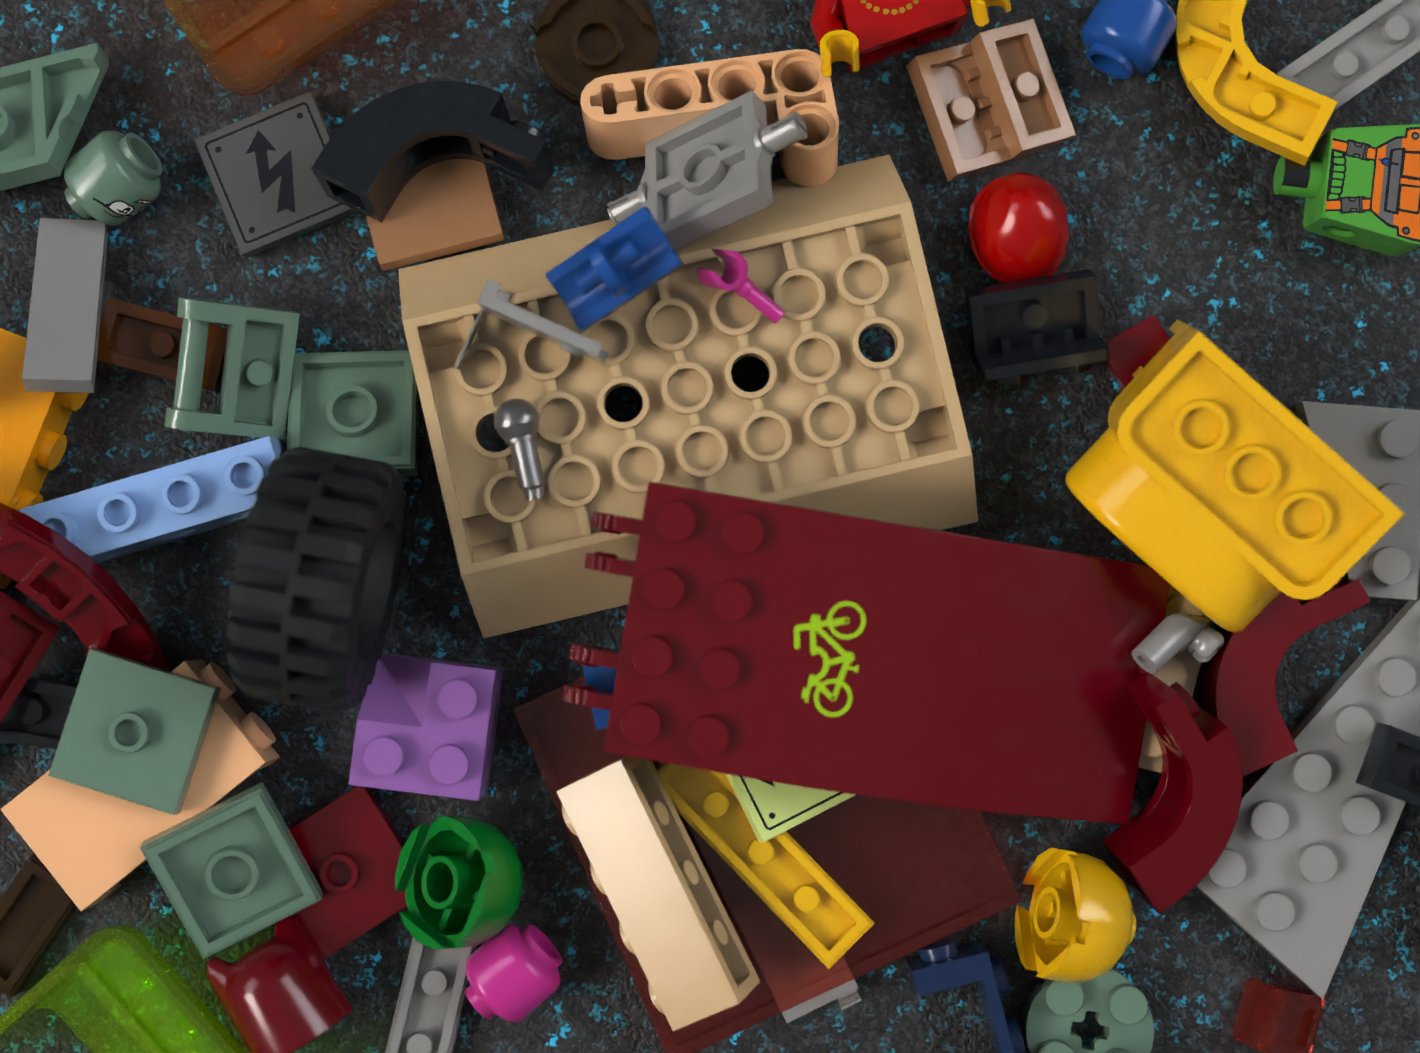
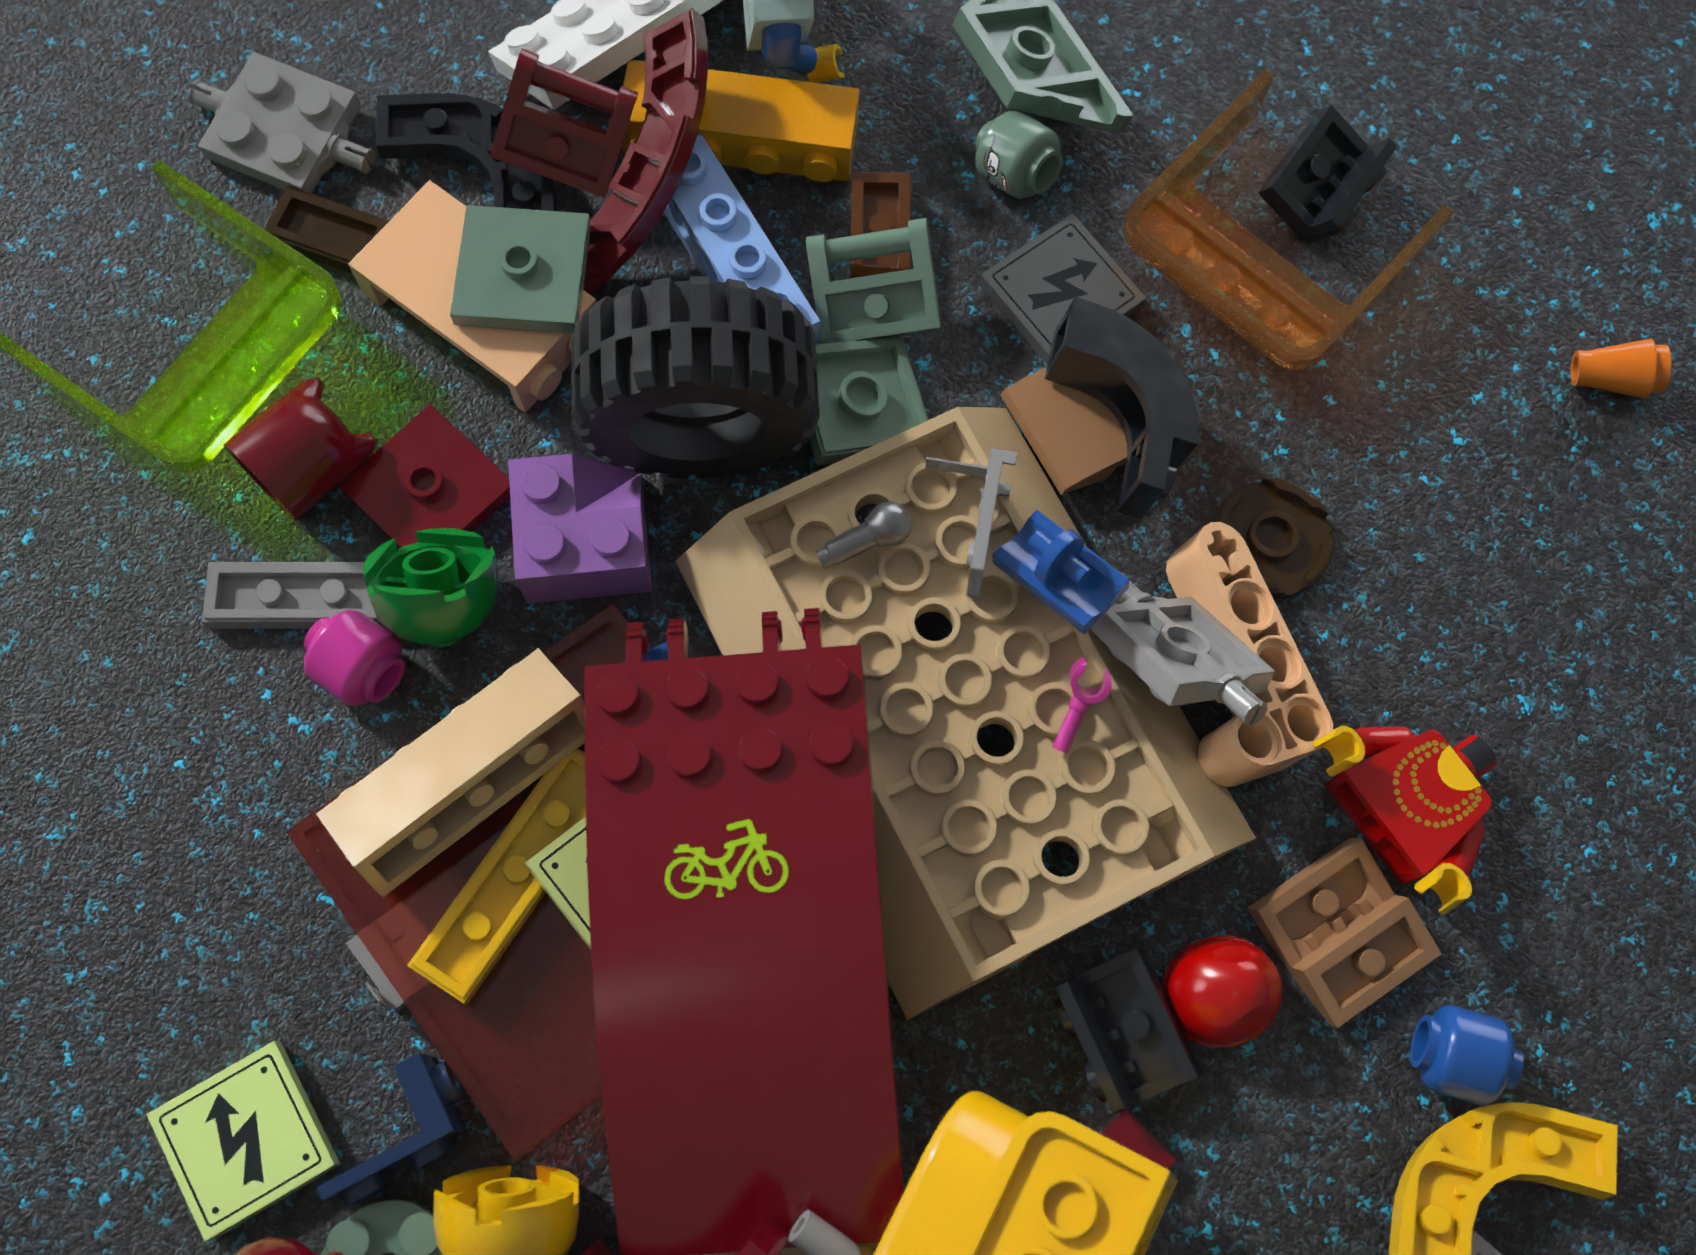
camera: 75 degrees right, 15 degrees down
light grey tile [22,218,108,393] -> none
sand green plate [140,782,323,959] -> none

